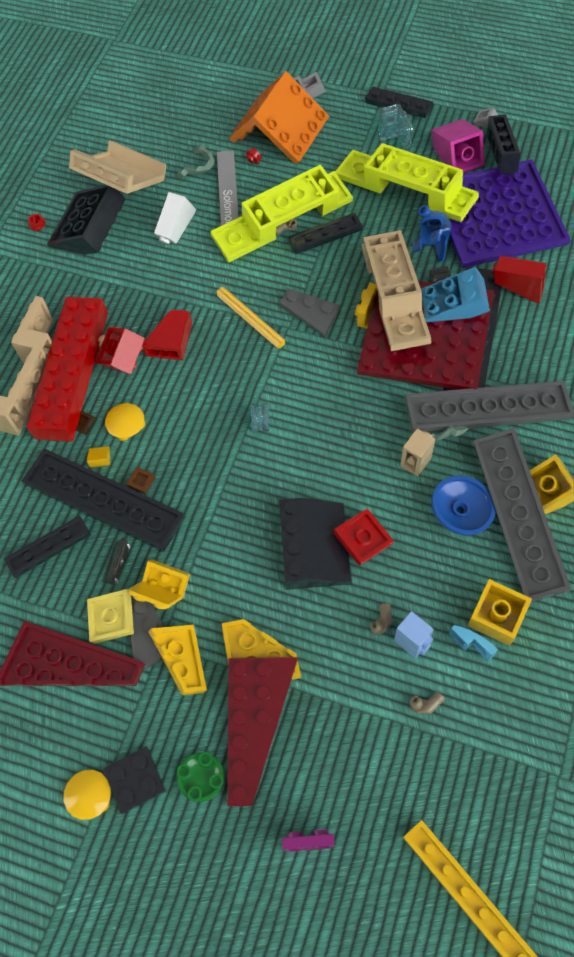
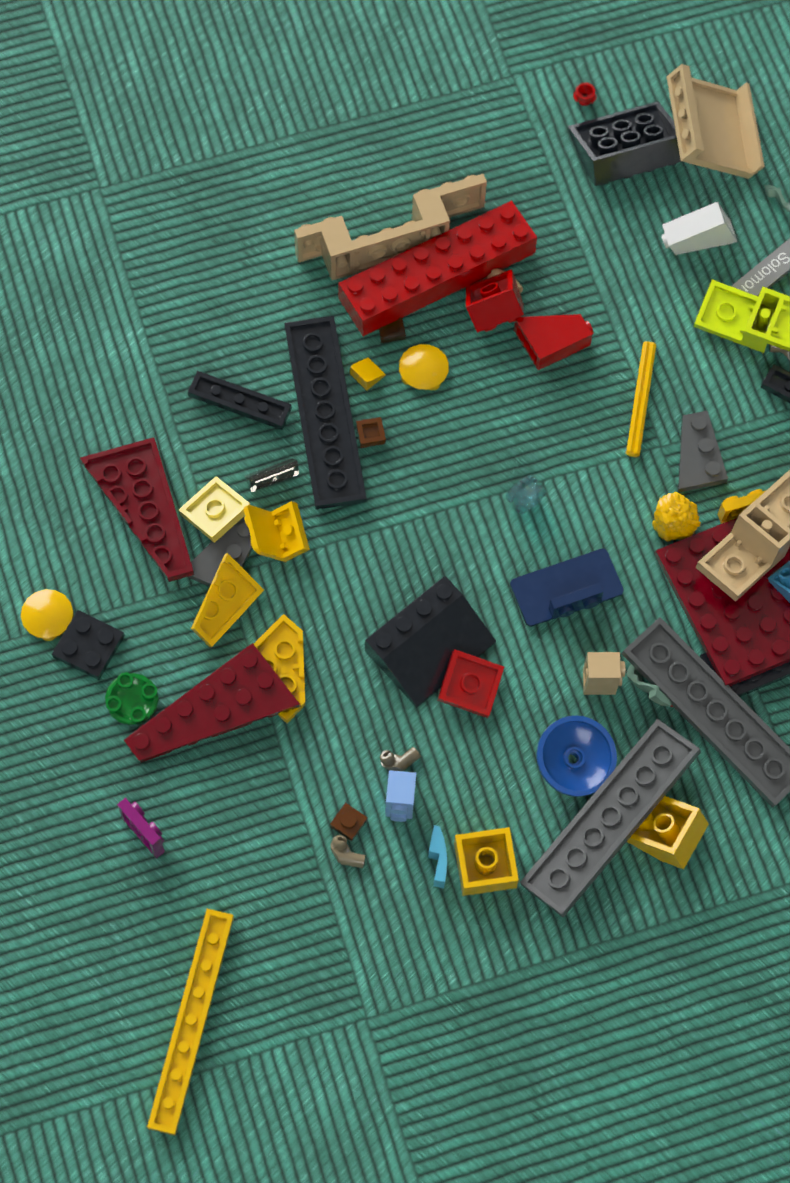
camera: 45 degrees right, 5 degrees up
none -> reddish brown plate [330,802,368,841]
none -> dark blue bracket [510,548,624,627]
none -> yellow hair [652,492,701,542]

